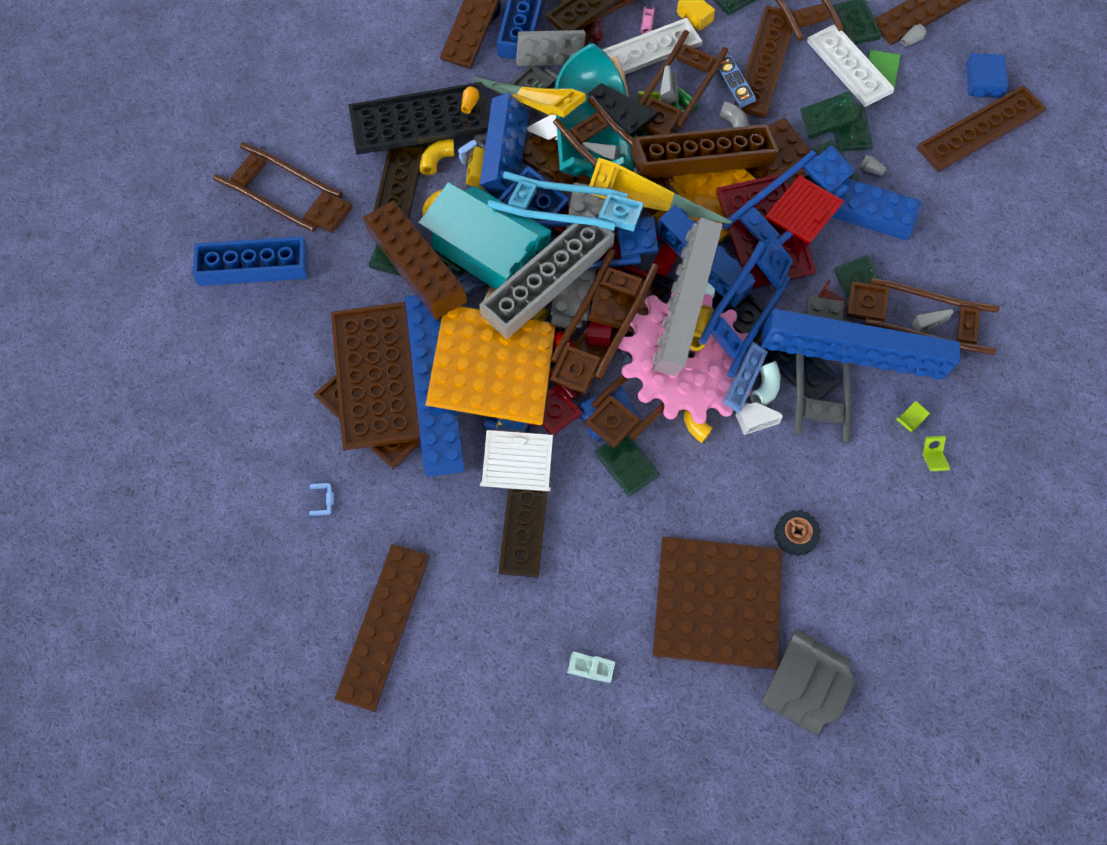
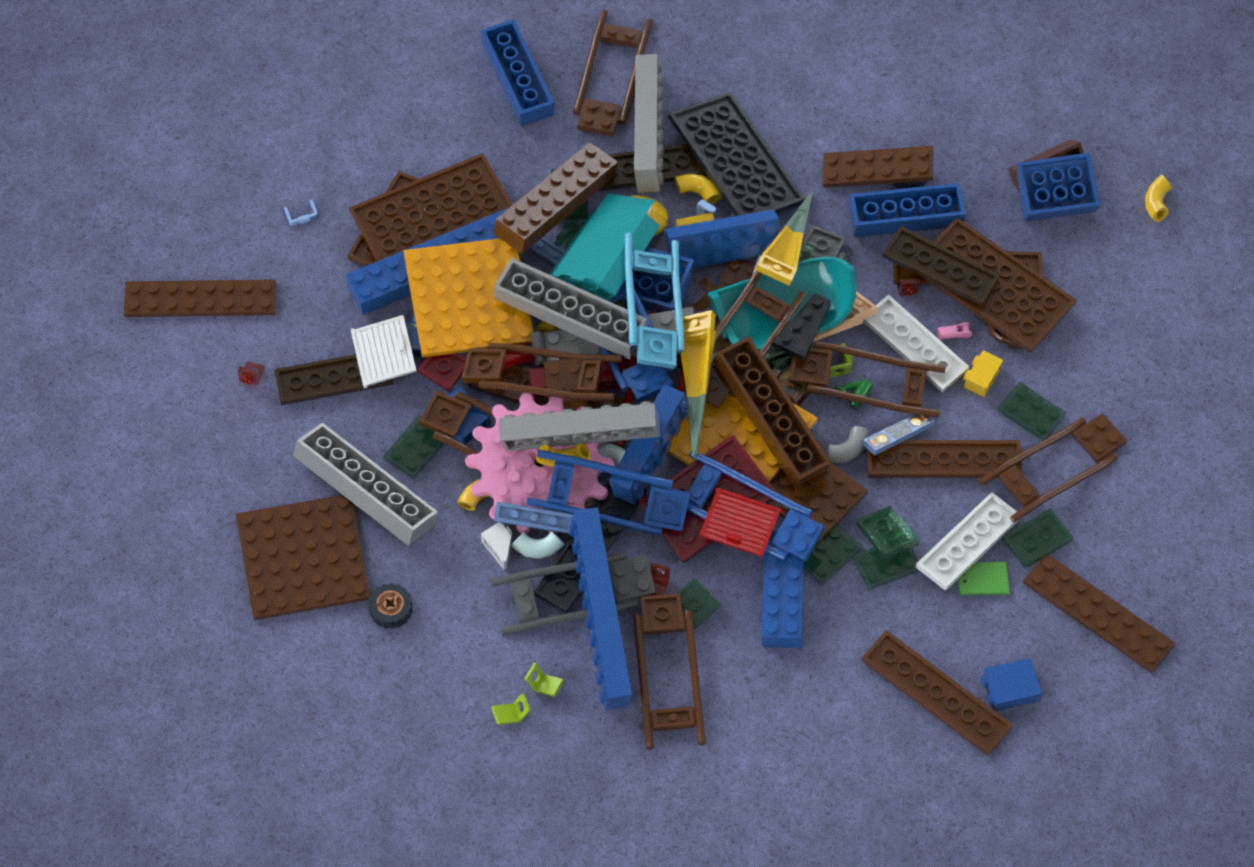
camera: 70 degrees right, 5 degrees down
light orange cone [461,87,480,114] -> none
light grey plate [516,30,586,66] -> none
light aqua slope [567,651,615,683] -> none
light grey slope [582,142,620,160] -> none
light grey slope [660,65,679,104] -> none
dark grey slope [759,629,855,735] -> none
light grey cone [859,155,887,177] -> none
light grey cone [900,24,927,47] -> none
light grey slope [912,309,953,332] -> none
none -> clear red bracket [237,362,265,386]
none -> light grey brick [293,422,438,546]
none -> light grey brick [634,54,664,193]

